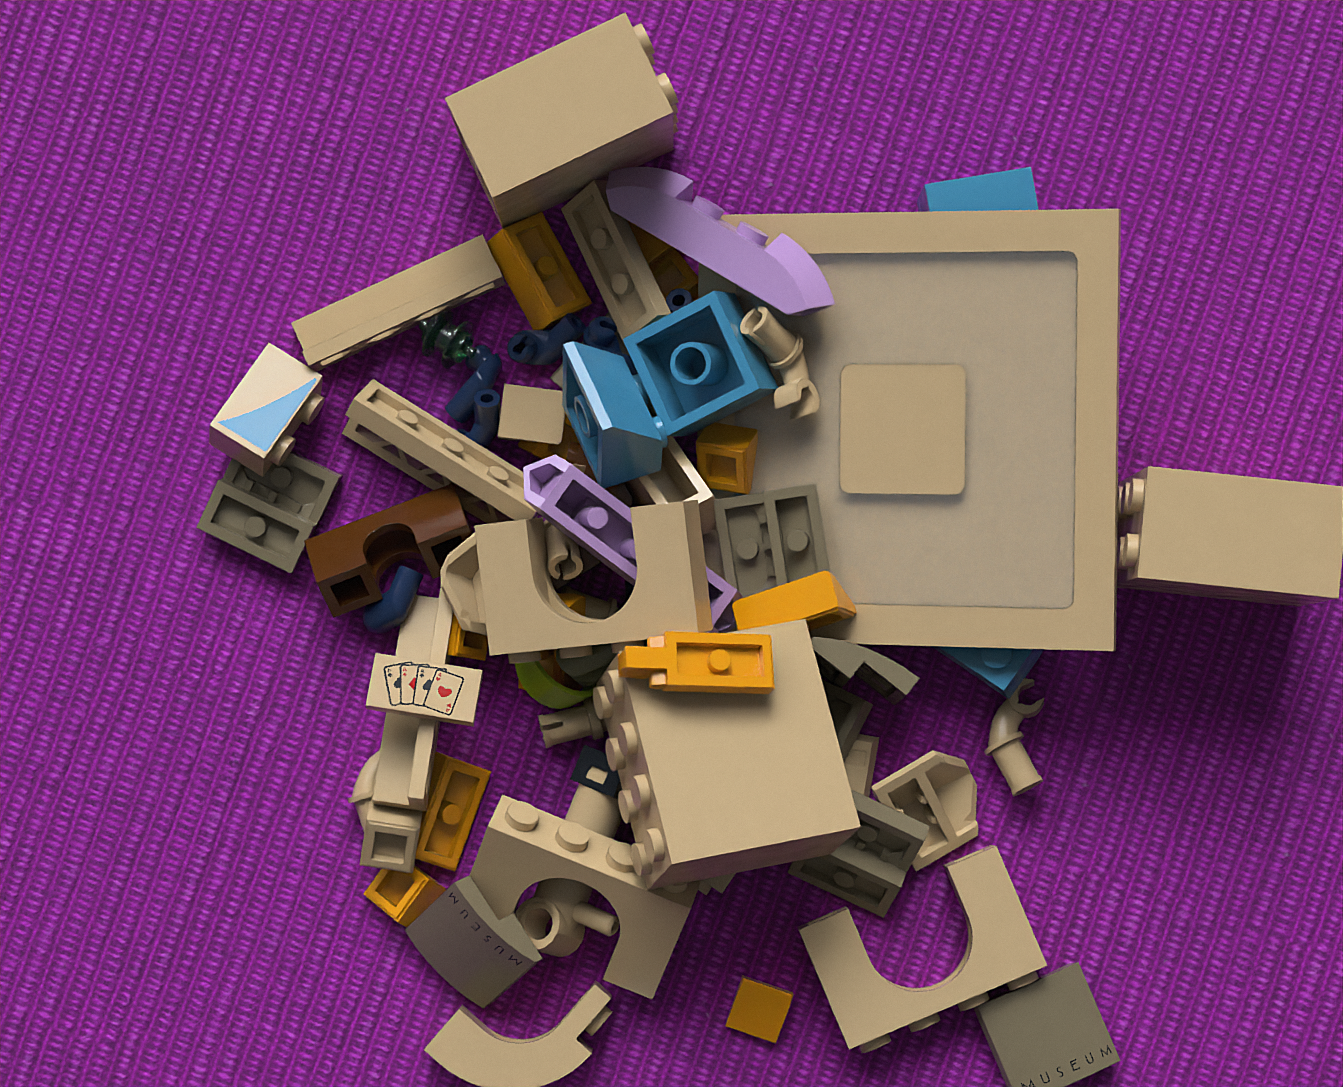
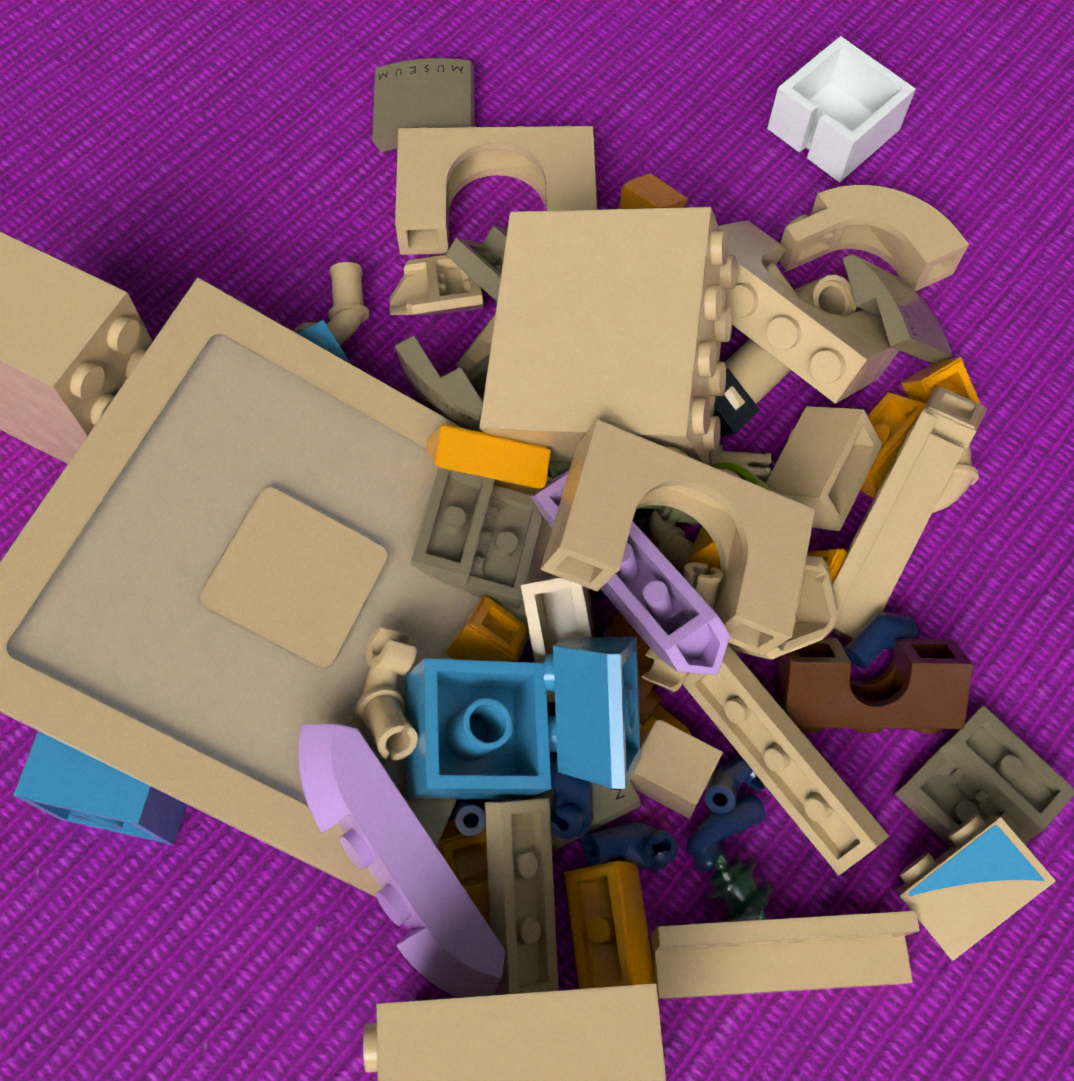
camera: 160 degrees left, 20 degrees down
tan tile [366,653,483,727] -> none
light orange hinge [617,631,775,694] -> none
none -> tan brick [766,406,883,531]

